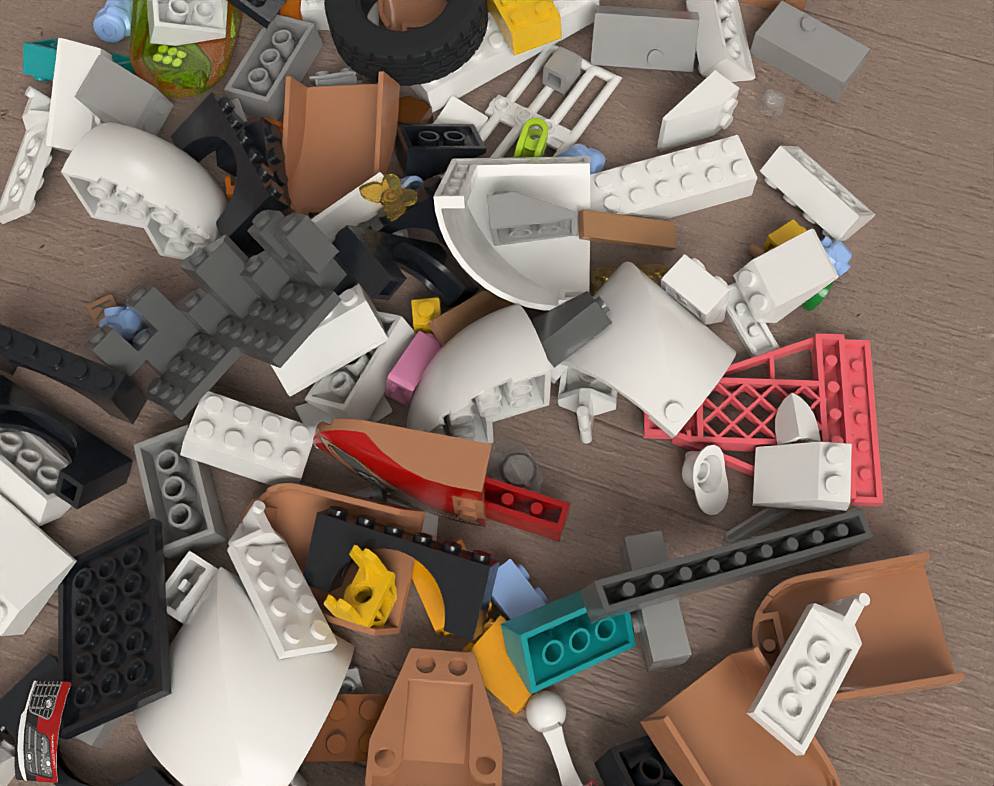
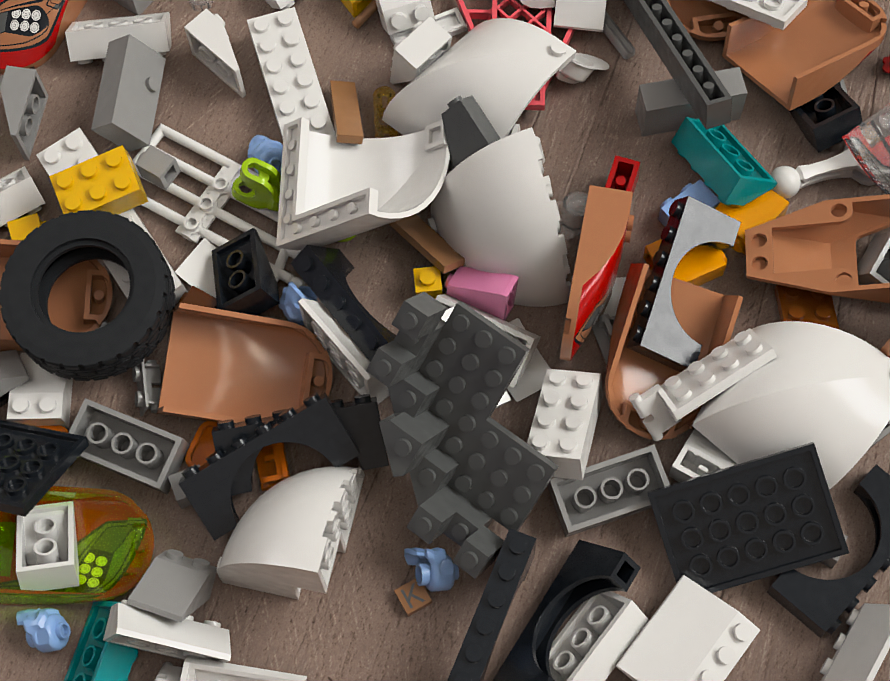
camera: 90 degrees left, 0 degrees up
sticker [14,681,71,783] -> none
yellow piece [323,545,397,628] -> none
black arch [332,225,479,307] -> none
clear yellow animal [359,173,418,221] -> none
light grey slope [487,190,577,246] -> none

